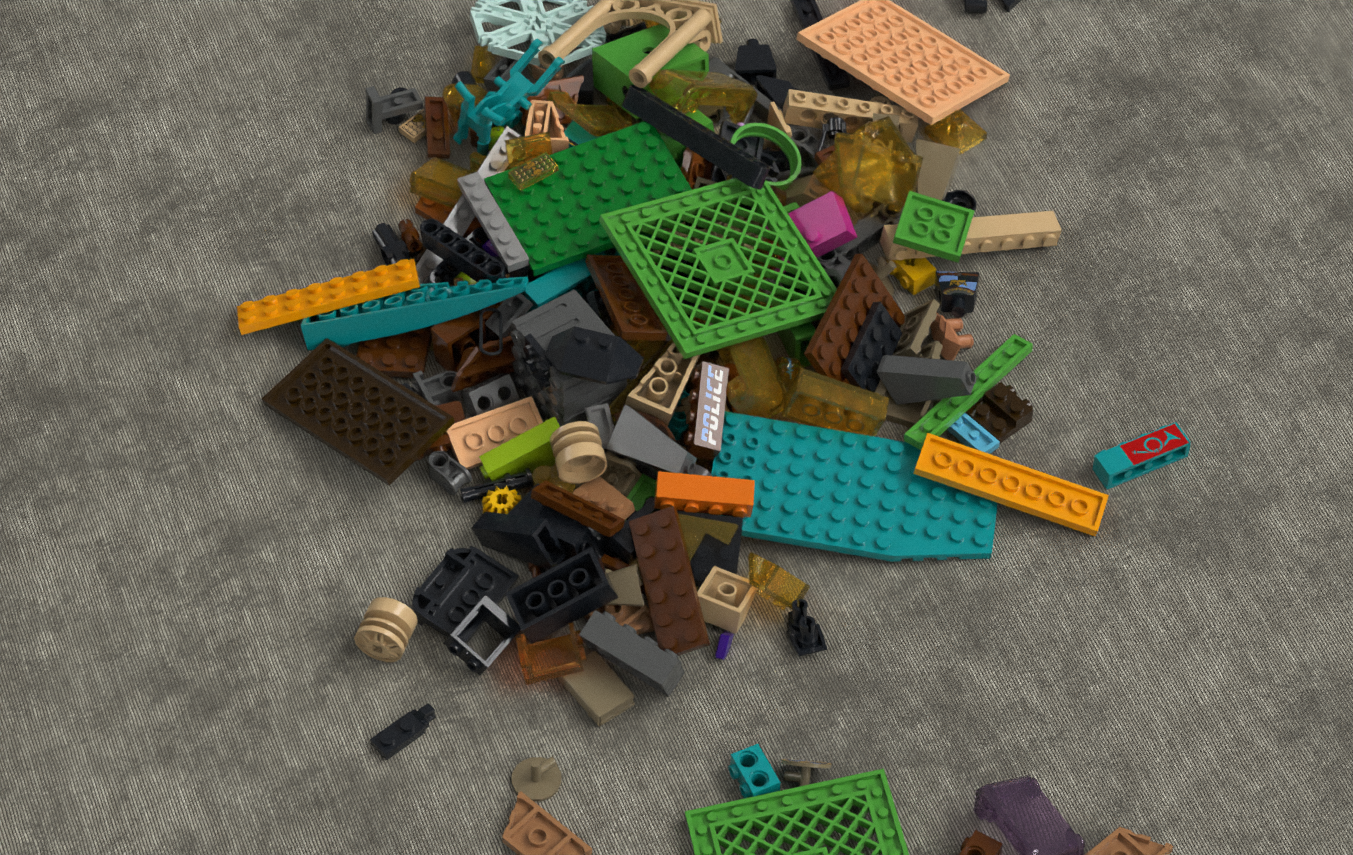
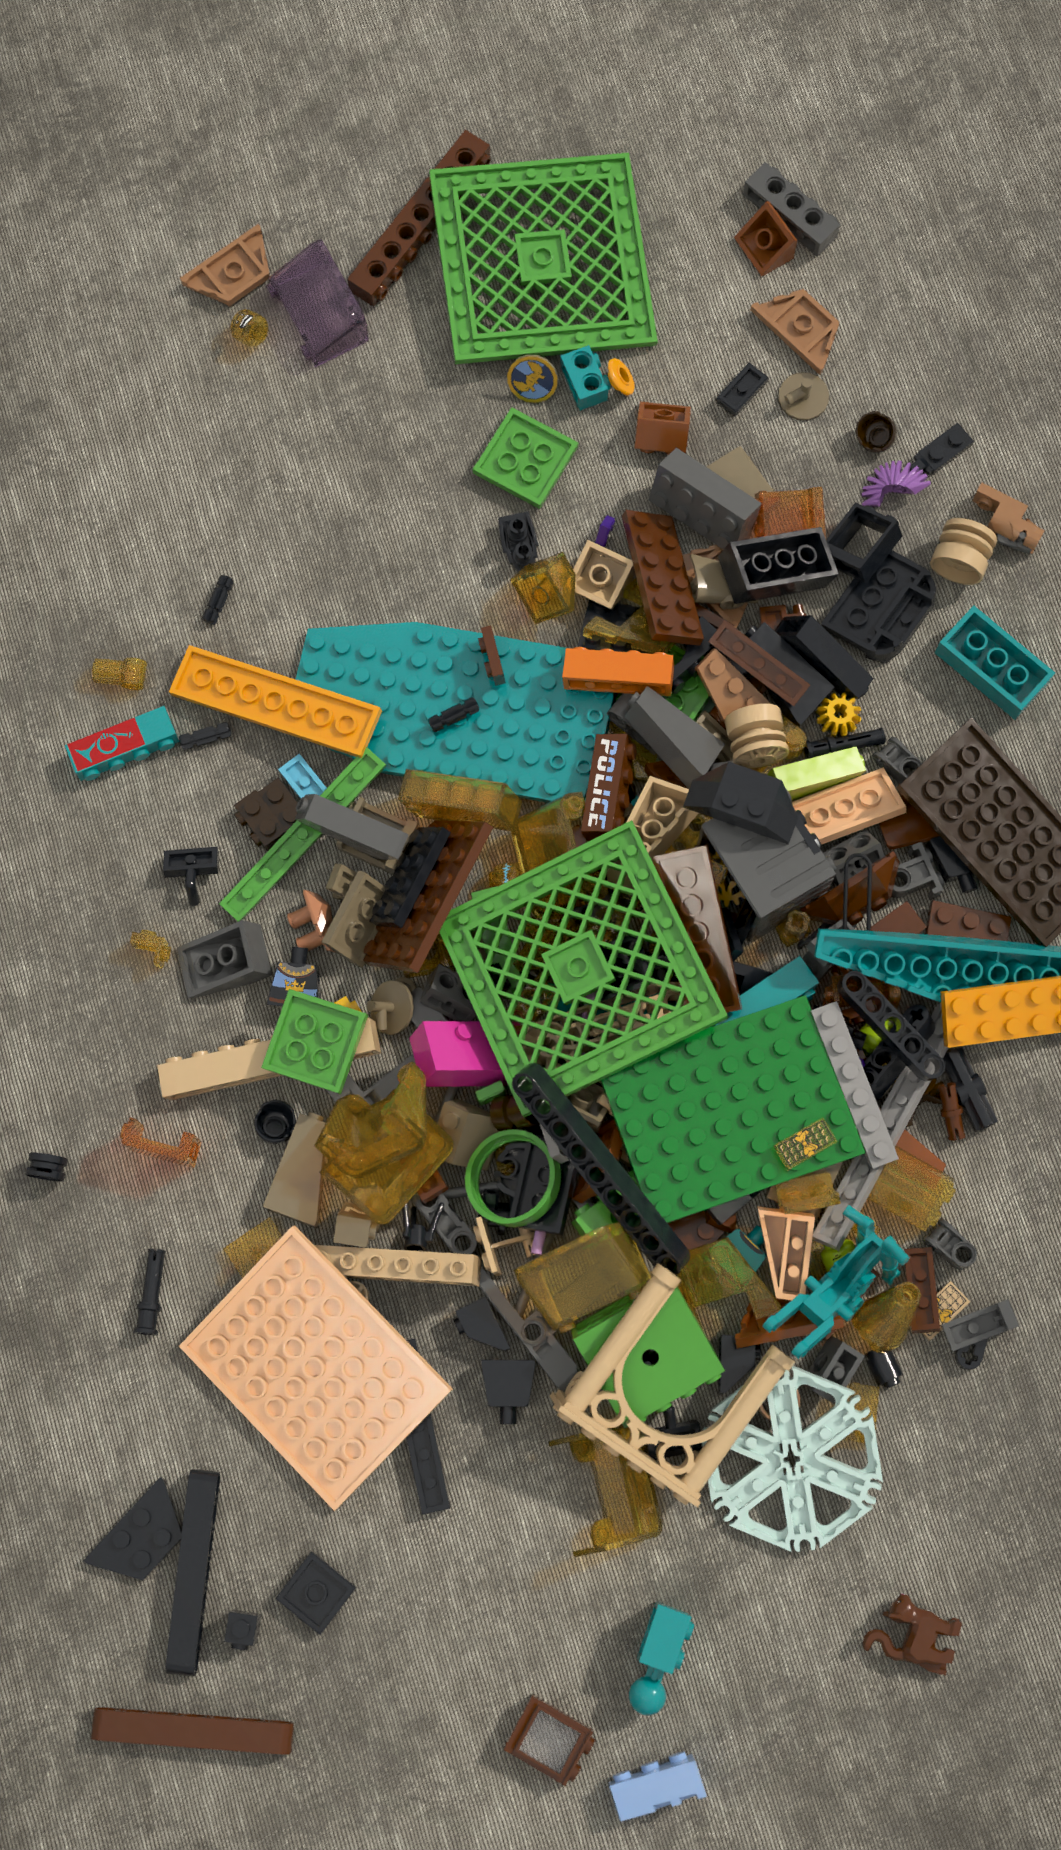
camera: 175 degrees left, 25 degrees up
none -> black wheel [25,1152,68,1182]
none -> clear yellow piece [92,657,147,690]
none -> clear orange panel [120,1117,202,1168]
none -> clear yellow bracket [130,930,171,969]
none -> black pin [133,1249,166,1336]
none -> black plate [163,847,219,906]
none -> dark grey slope [177,920,272,999]
none -> black axle [179,722,231,750]
none -> black axle [202,575,233,625]
none -> clear yellow head [230,309,269,347]
none -> black axle [428,697,479,732]
none -> bright green plate [473,407,579,509]
none -> reddish brown plate [478,625,506,686]
none -> light orange piece [608,358,635,396]
none -> dark orange slope [634,401,691,455]
none -> black plate [716,362,769,417]
none -> dark brown hair [855,411,897,453]
none -> medium lavender hair [862,461,931,507]
none -> dark grey piece [922,1218,977,1270]
none -> teal brick [935,605,1055,720]
none -> medium nougat plate [973,482,1045,554]

